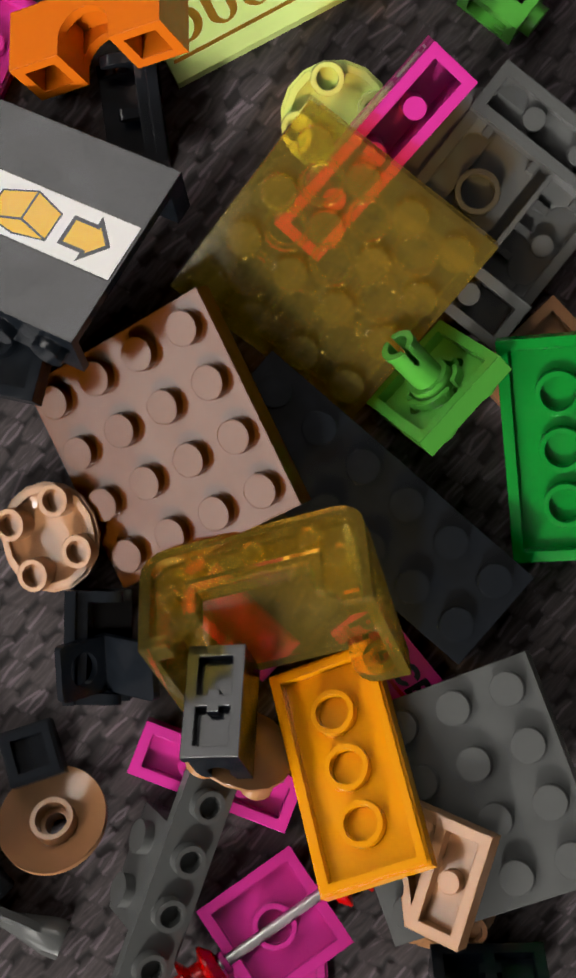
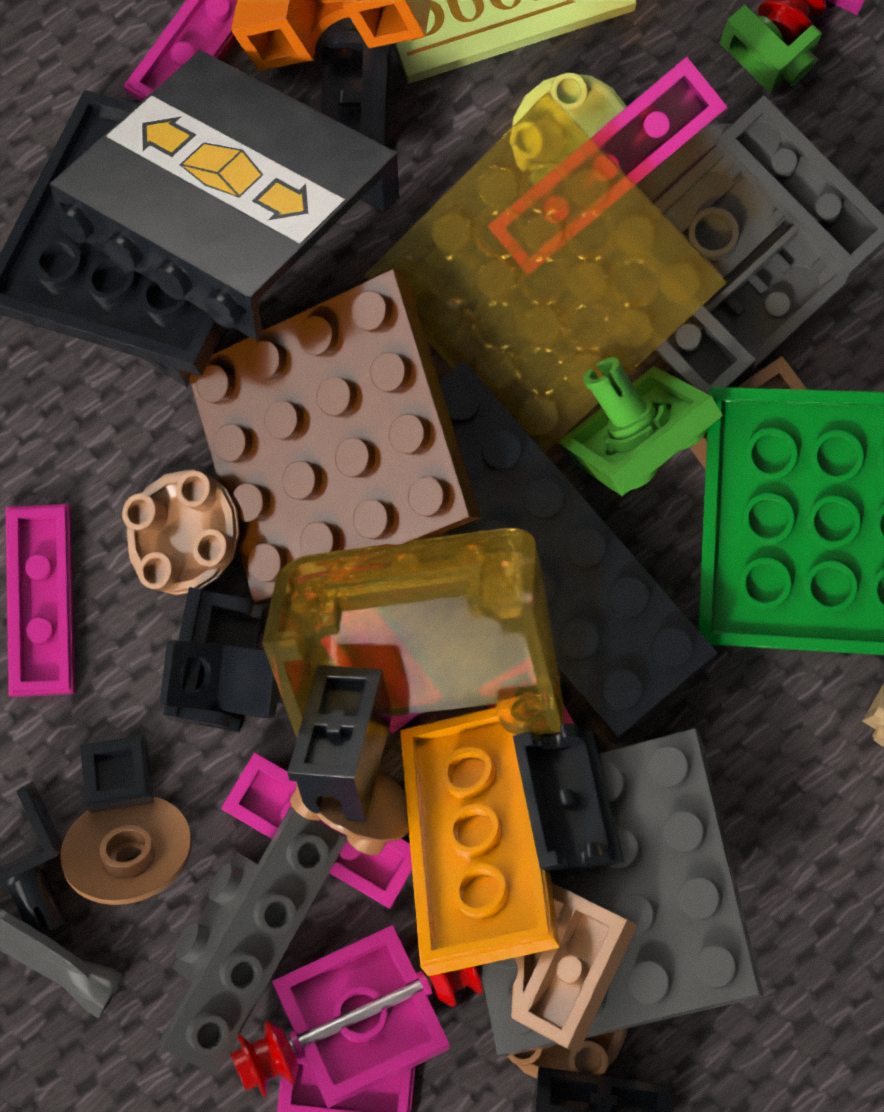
camera: 10 degrees right, 10 degrees down
none -> black hinge [513,724,624,878]

